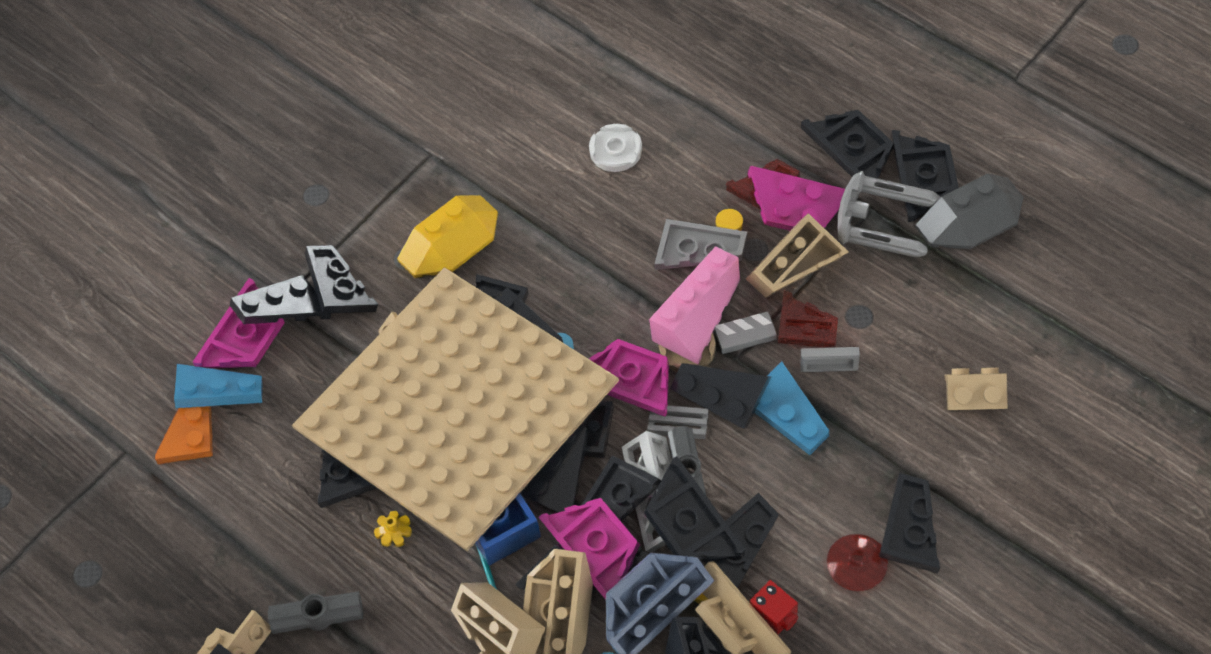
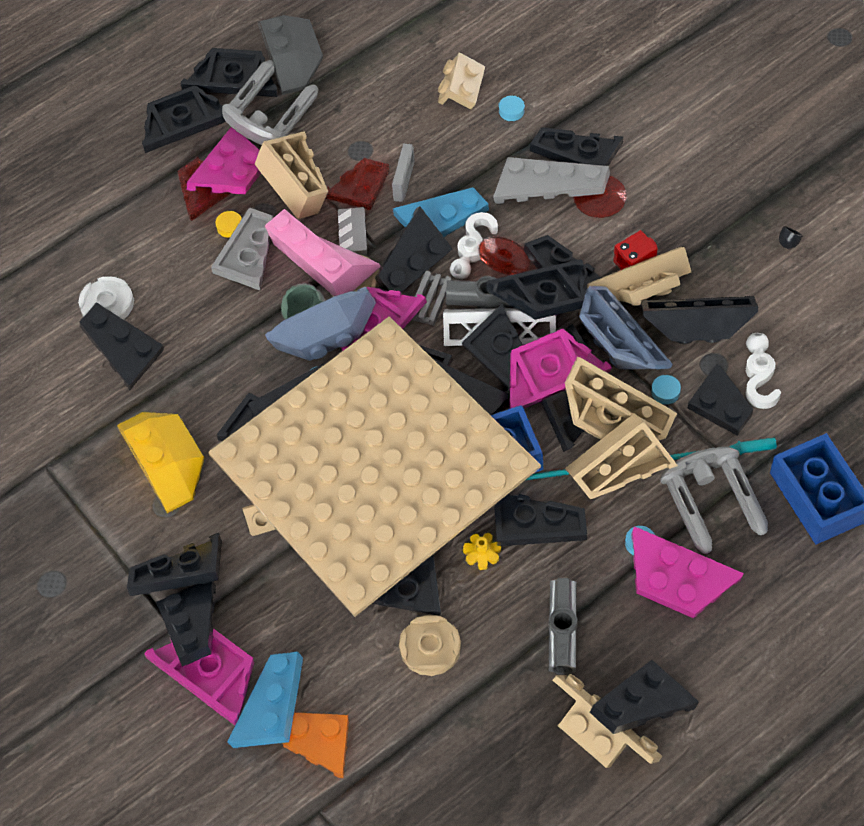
camera: 80 degrees left, 0 degrees up
none -> black wing [79,302,164,390]
none -> sand blue wedge [265,287,376,361]
none -> sand green hair [281,283,325,320]
none -> tan tile [399,615,461,676]
none -> white piece [450,212,498,280]
none -> clear red dish [478,236,531,275]
none -> light grey wing [493,157,610,204]
none -> black wing [494,494,587,546]
none -> medium azure tile [499,96,525,121]

